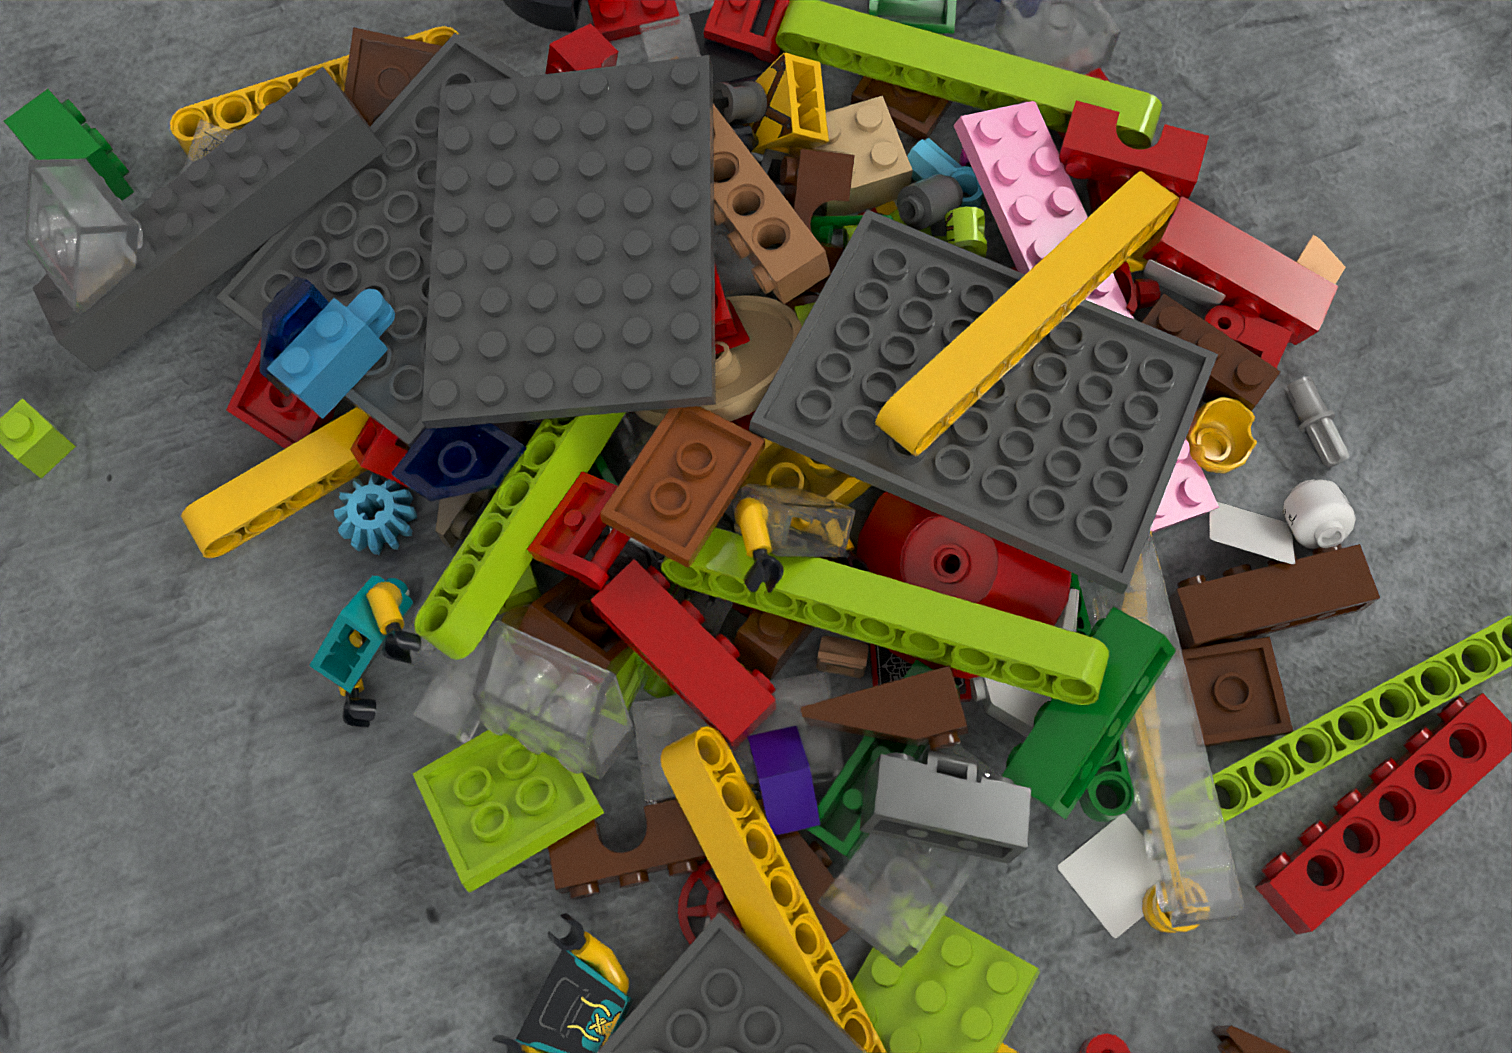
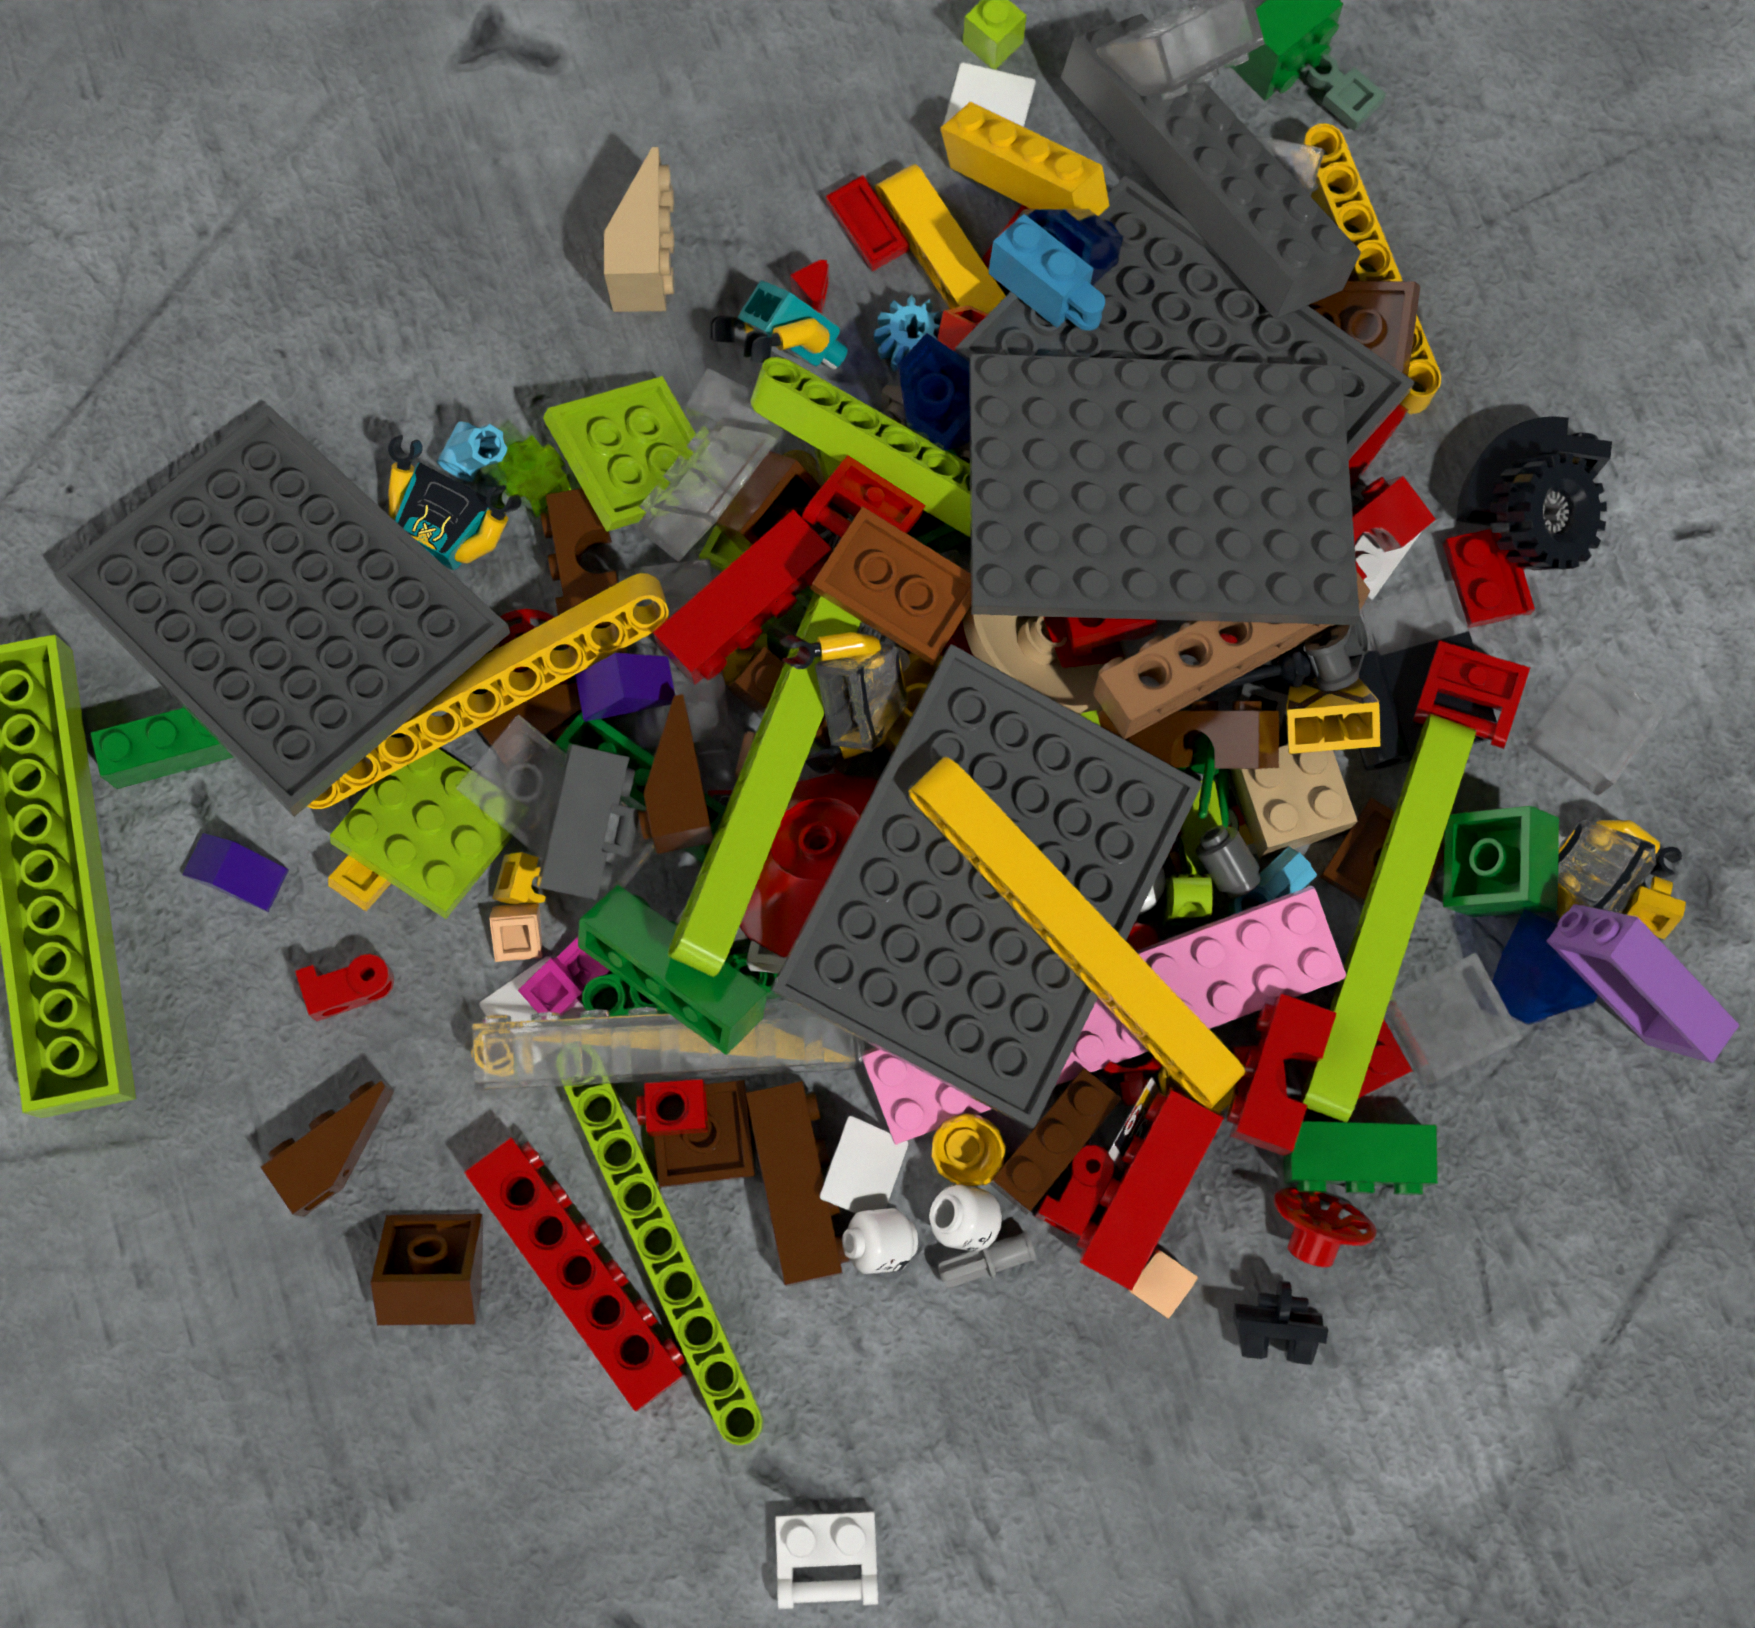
camera: 90 degrees right, 5 degrees up
none -> reddish brown slope [370,1214,483,1326]
none -> medium azure piece [437,421,508,482]
none -> light nougat slope [489,903,543,962]
none -> yellow tile [492,852,546,904]
none -> clear neon green brick [496,435,571,518]
none -> dark pink slope [518,937,612,1025]
none -> tan slope [604,147,674,312]
none -> red brick [636,1079,709,1136]
none -> red slope [790,259,830,315]
none -> red tile [826,175,910,272]
none -> white head [929,1185,1002,1252]
none -> yellow brick [941,101,1110,233]
none -> white sticker [943,63,1035,127]
none -> black hips [1233,1280,1328,1365]
none -> red wheel [1273,1187,1377,1267]
none -> green brick [1284,1121,1438,1195]
none -> sand green plate [1306,54,1387,132]

